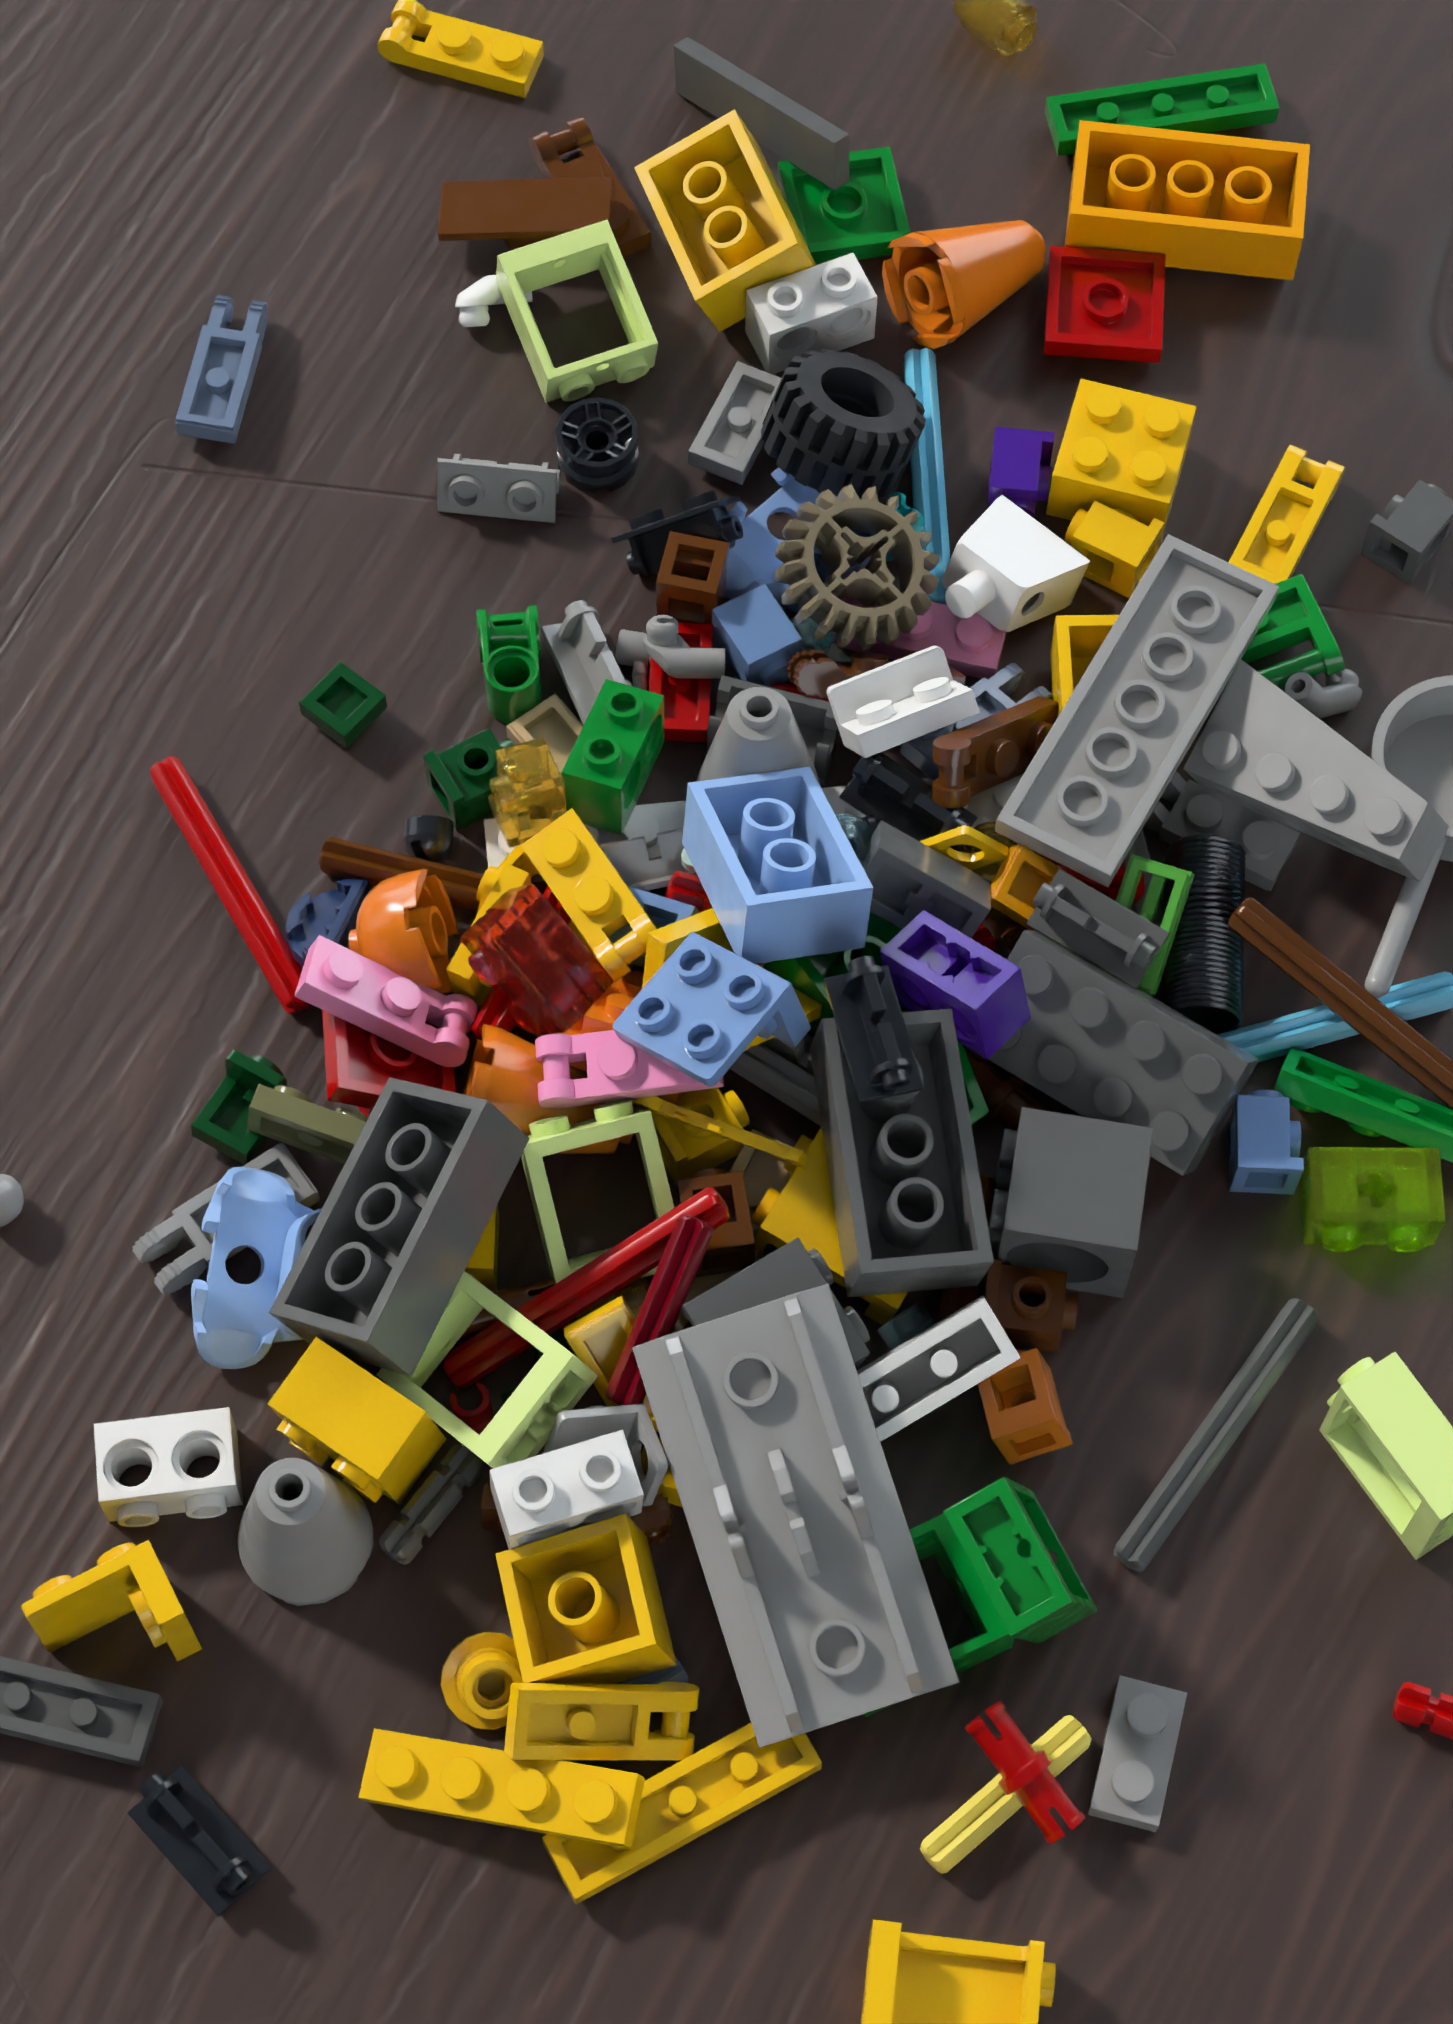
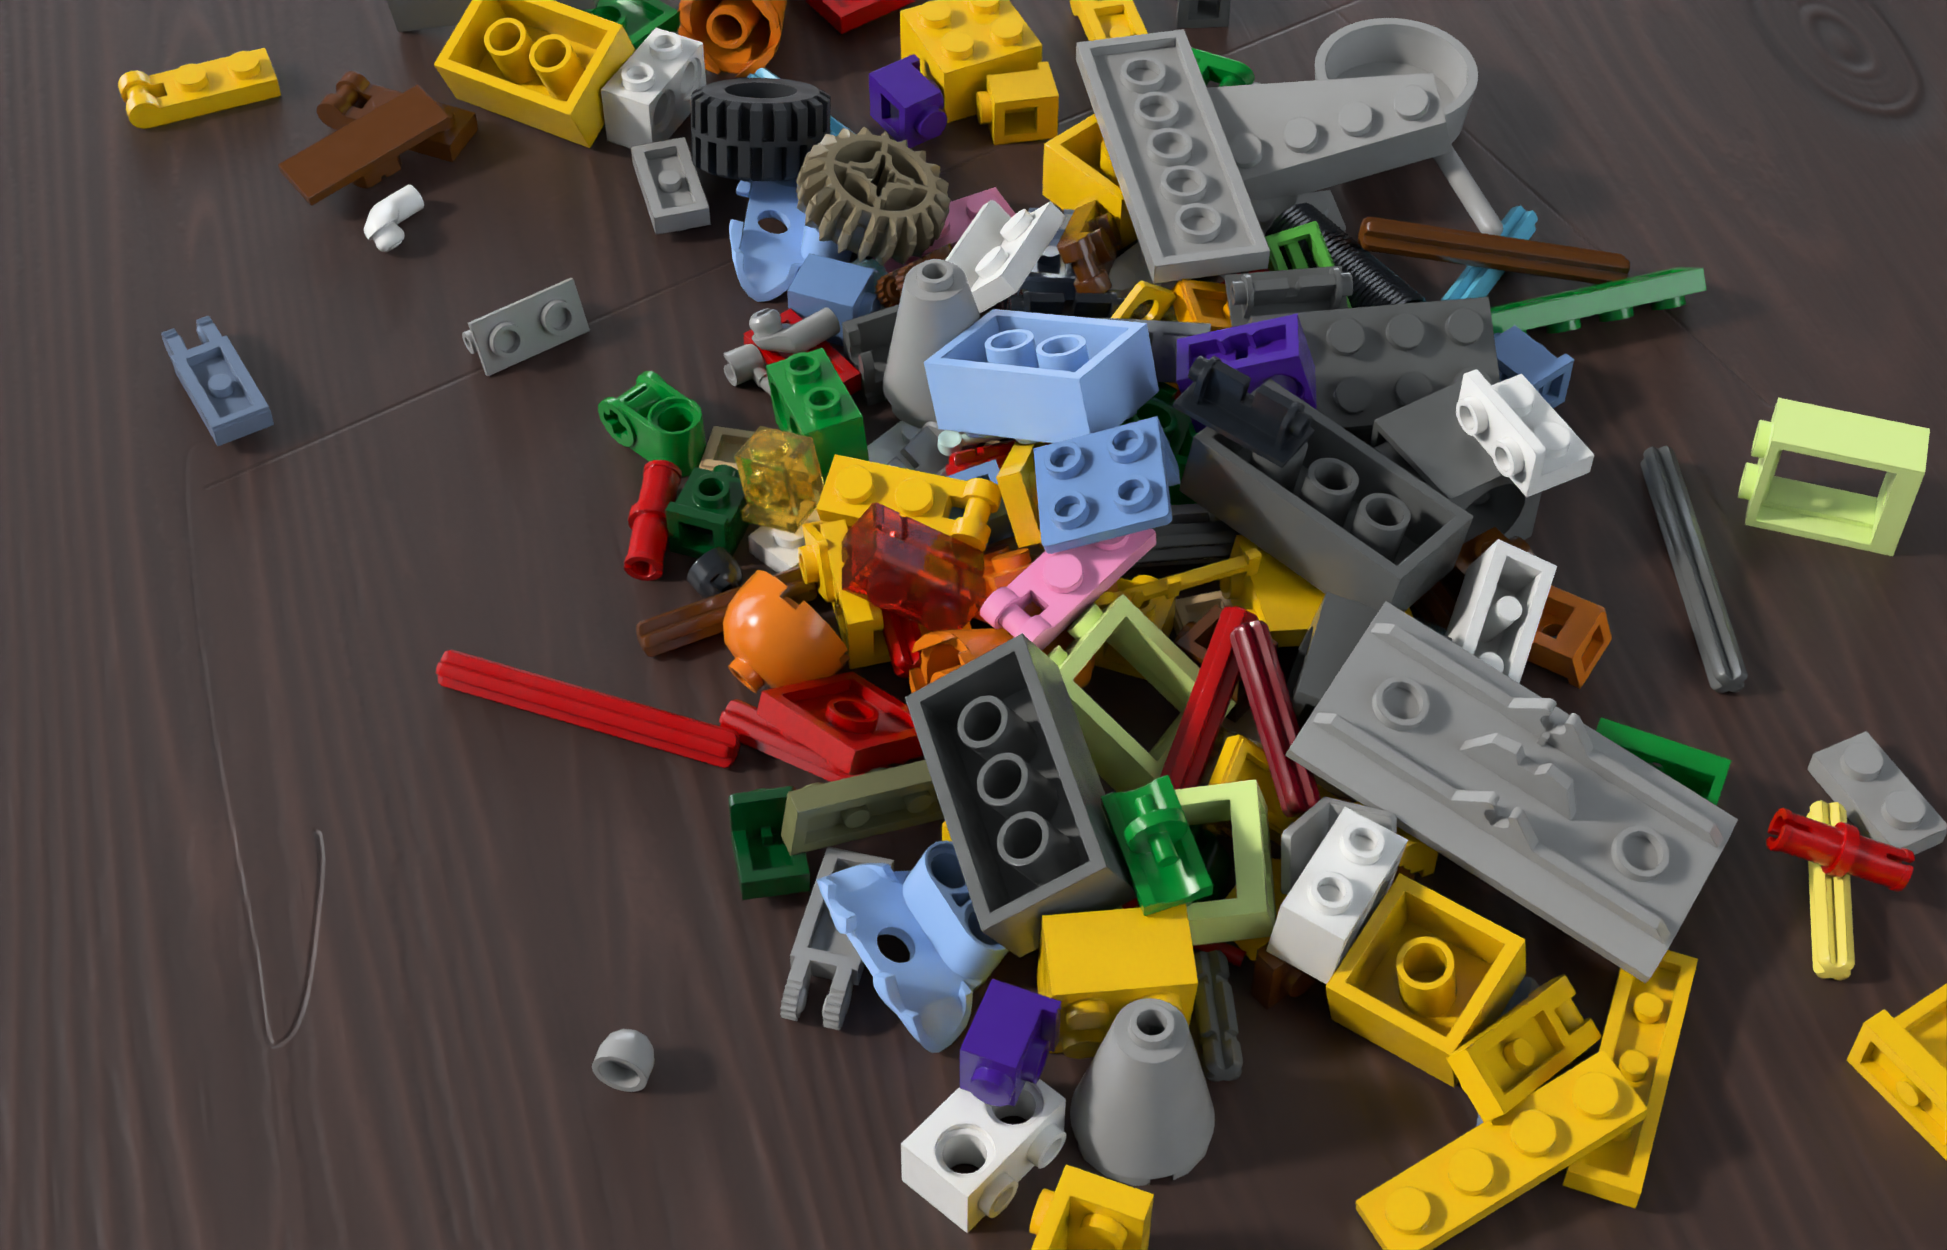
camera: 40 degrees left, 15 degrees down
dark blue plate [286,879,370,966] -> none
bright pink plate [294,935,478,1067] -> none
dark green plate [299,661,387,748] -> none
yellow piece [440,1632,523,1730] -> none
yellowish green window [496,220,658,403] -> none
light grey hinge [540,600,633,725] -> none
black wheel [555,397,639,493] -> none
black hinge [611,490,743,577] -> none
reddish brown brick [656,531,730,624] -> none
white torso [942,495,1090,632] -> none
green window [943,1477,1098,1644] -> none
clear neon green brick [1300,1147,1446,1252] -> none
none -> red pin [624,460,682,581]
none -> dark purple brick [960,979,1061,1107]
none -> green hips [1101,775,1213,916]
none -> white bracket [1456,369,1594,498]

